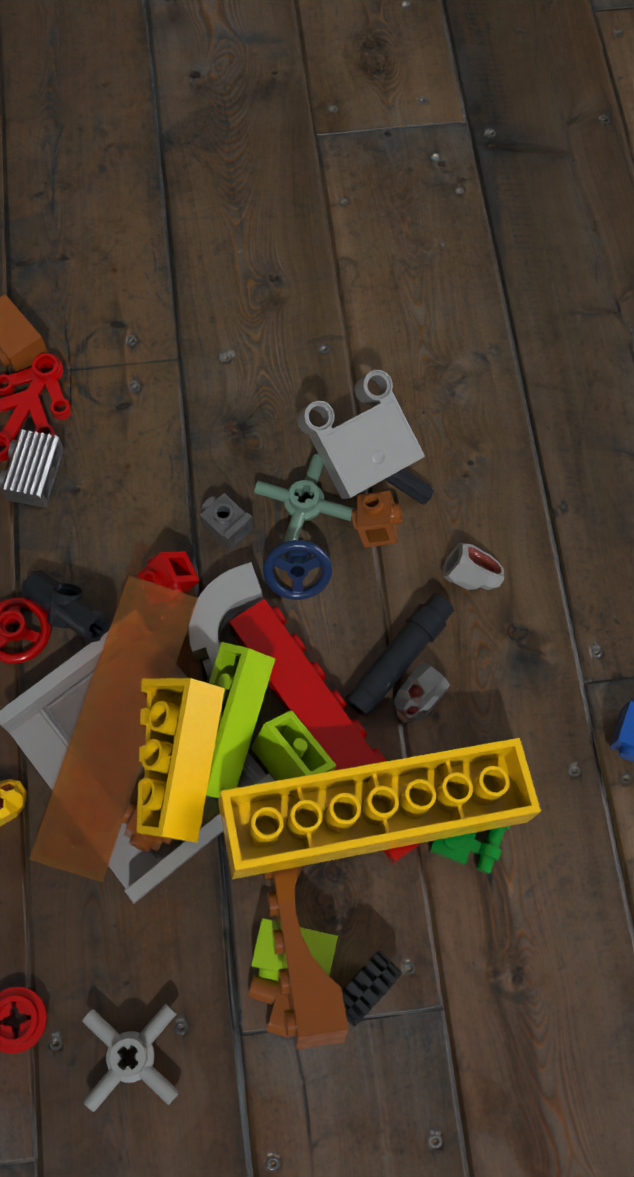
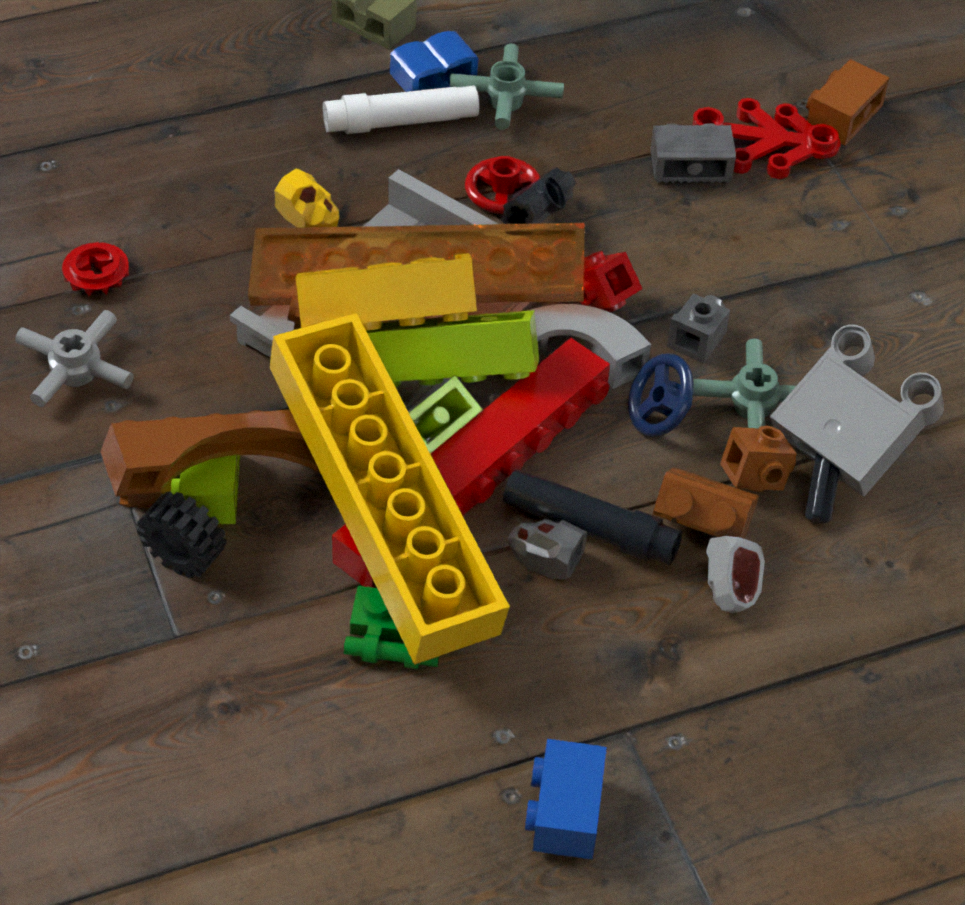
camera: 75 degrees right, 20 degrees down
none -> dark orange brick [653,467,759,539]

